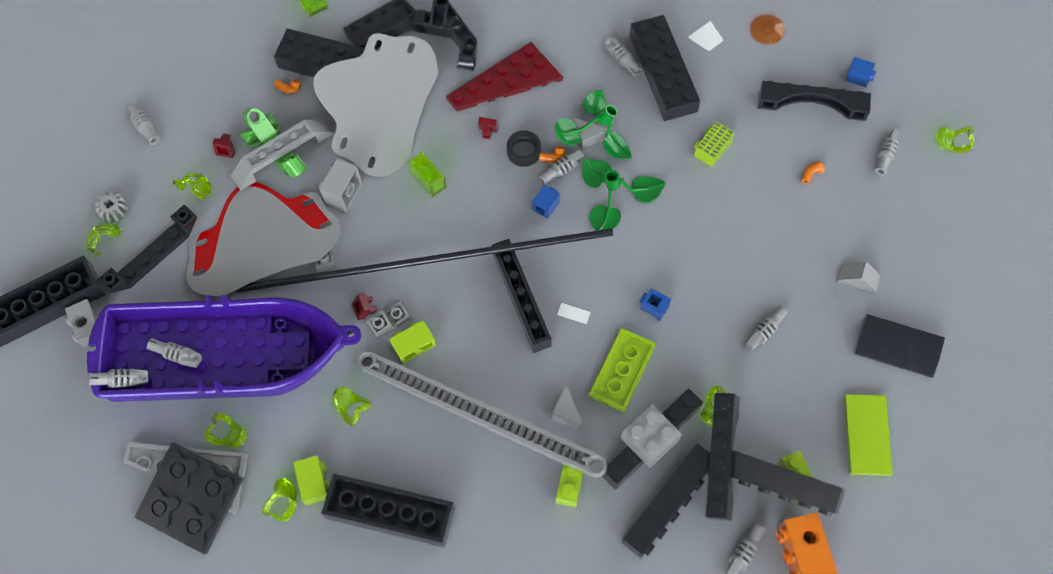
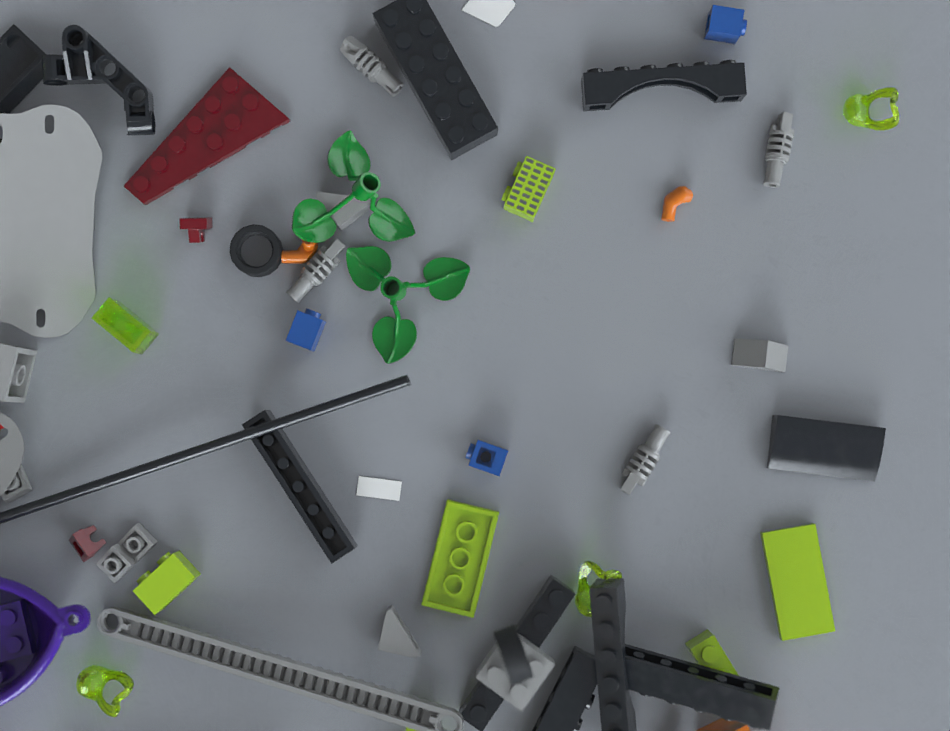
camera: 15 degrees left, 20 degrees up
none -> black tyre [494,625,533,685]

